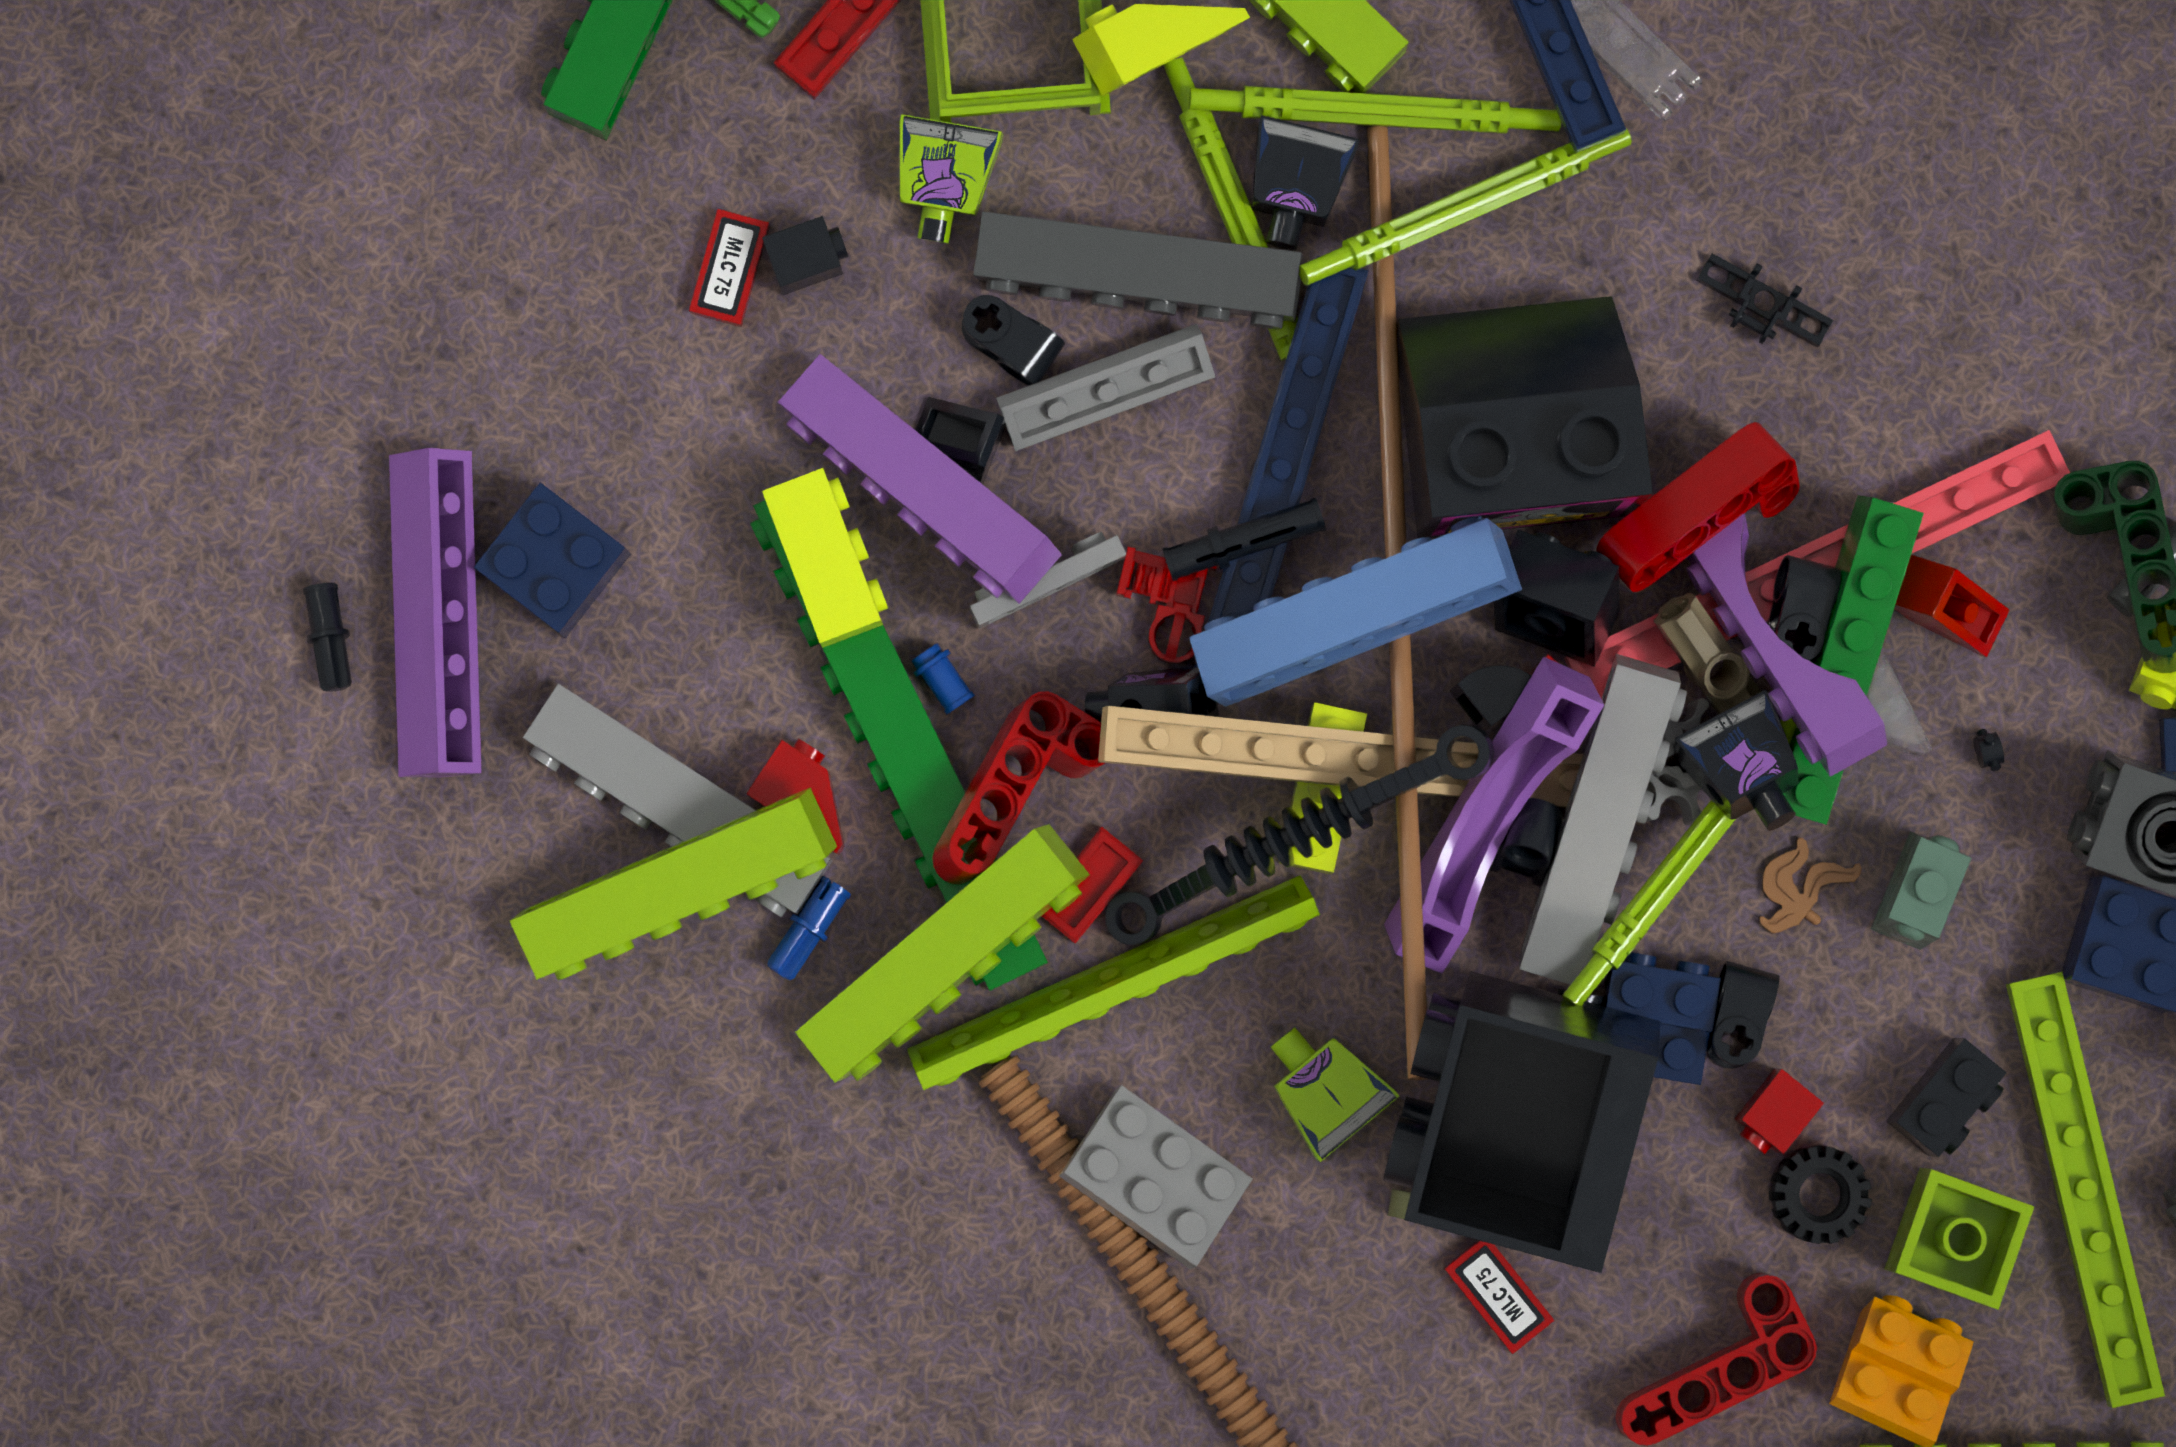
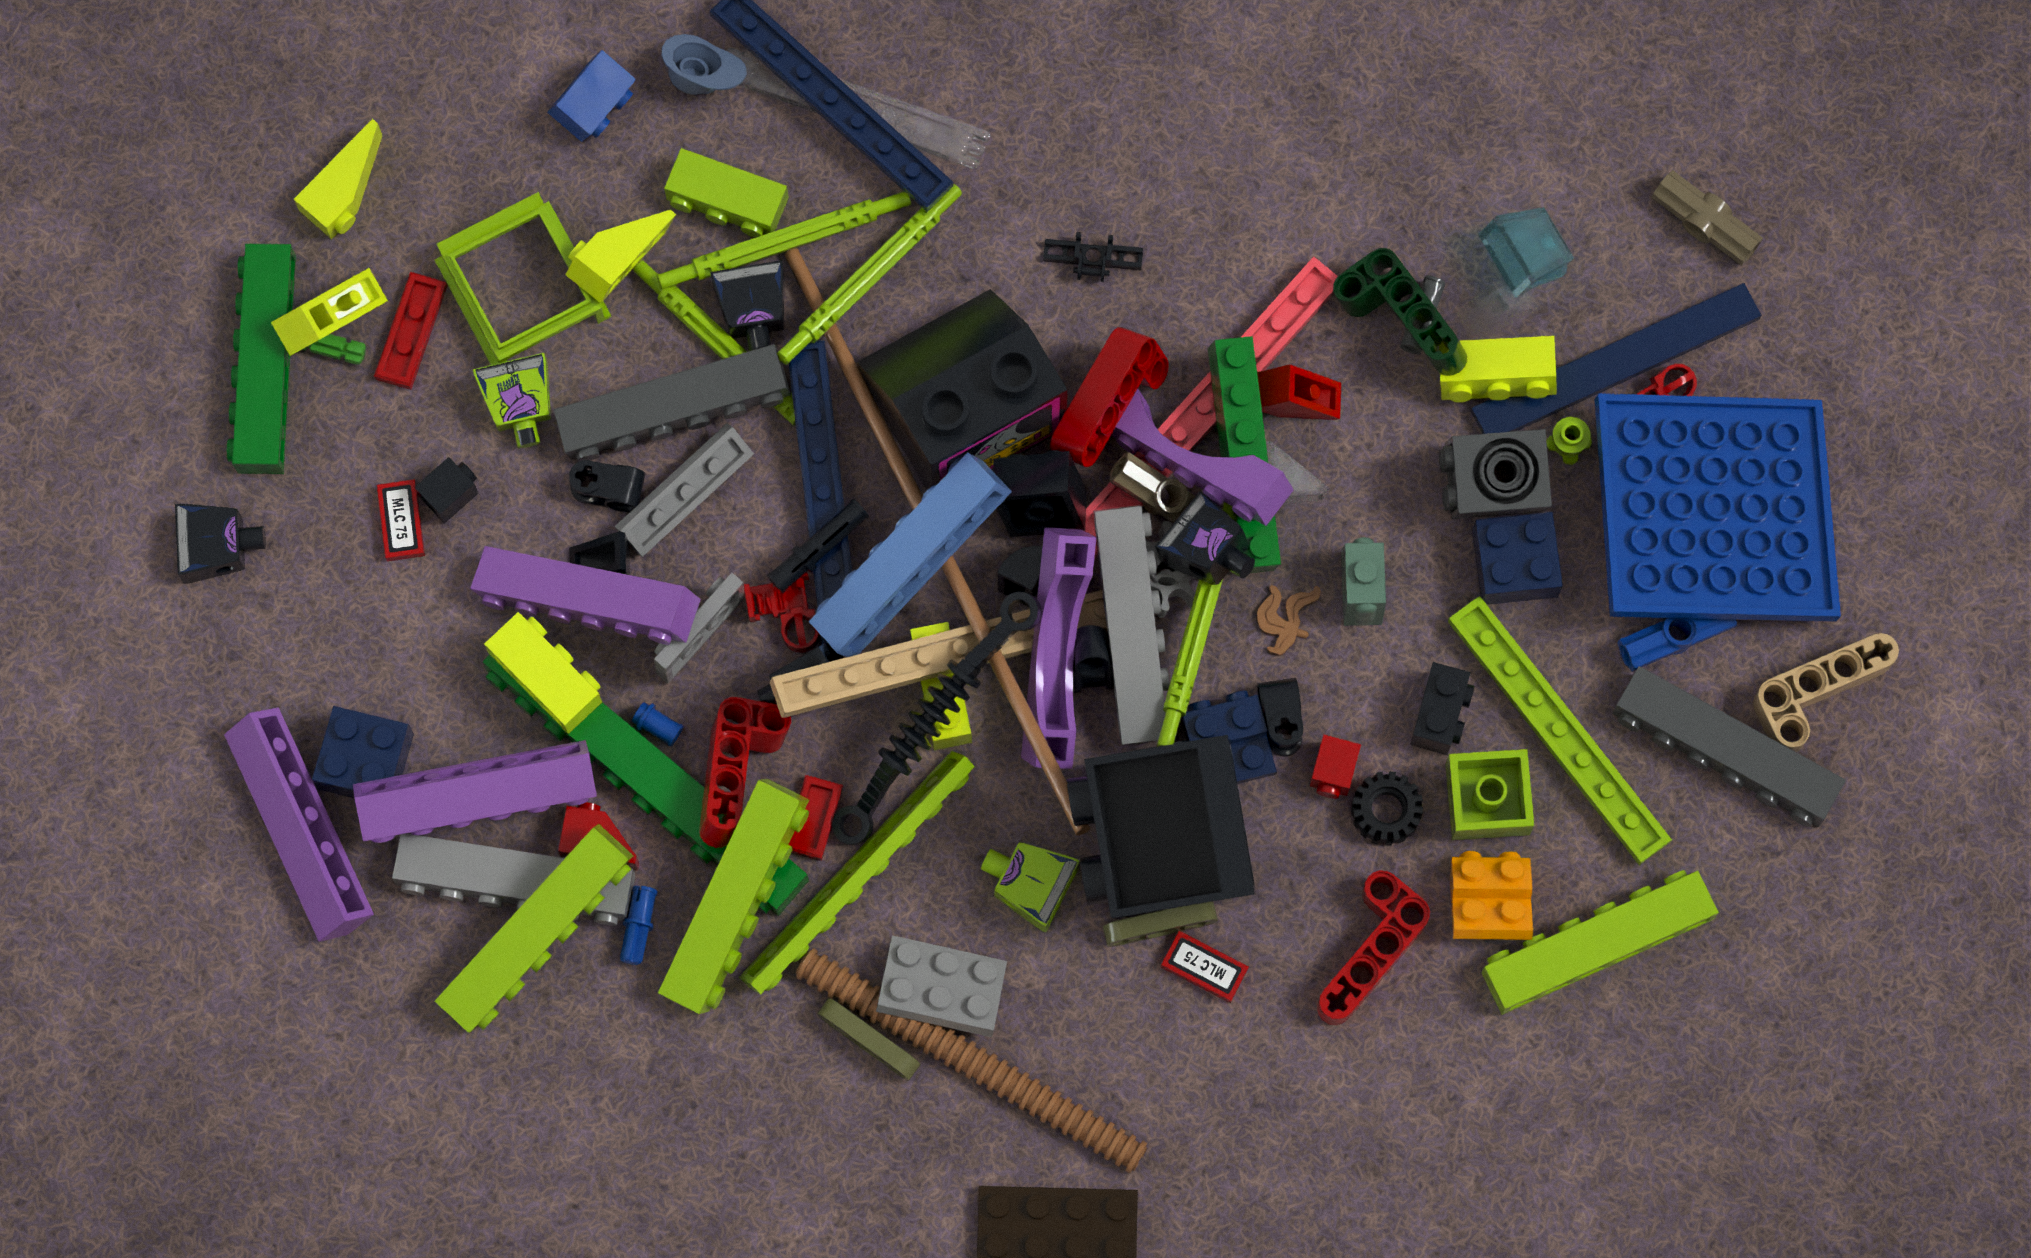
camera: 20 degrees left, 10 degrees down
black axle [303,583,352,692] -> none
black piece [1767,555,1841,661] -> none
black piece [1973,729,2004,772] -> none
none -> black torso [175,503,266,584]
none -> medium lavender brick [353,740,597,843]
none -> olive beam [817,998,921,1081]

